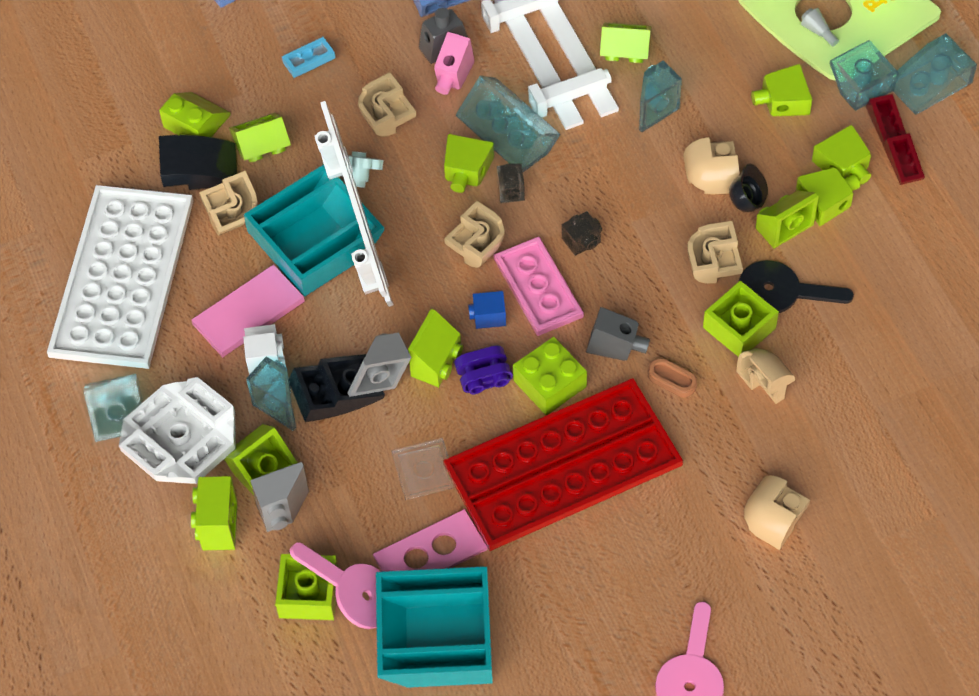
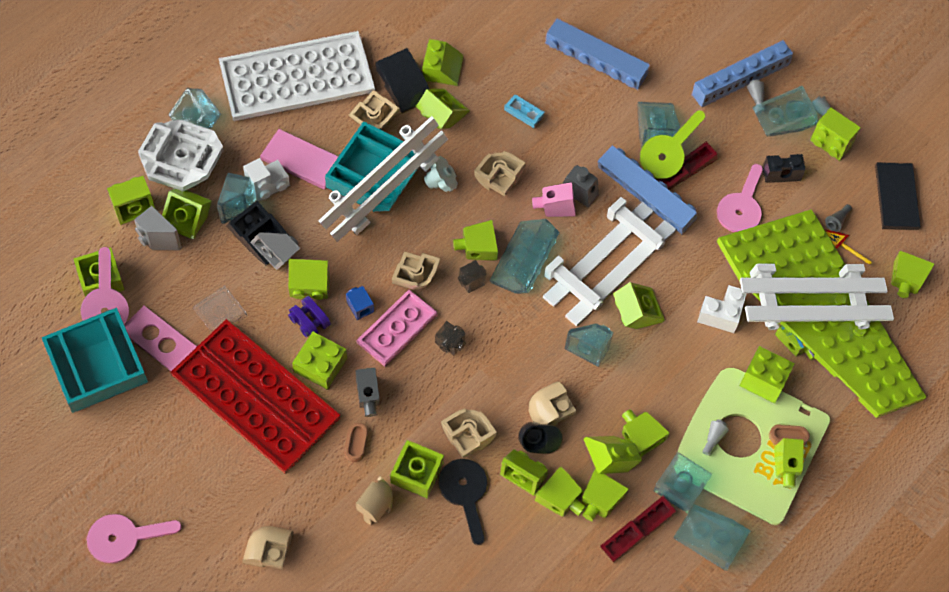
camera: 60 degrees right, 5 degrees up
none -> lime slope [584,436,642,474]

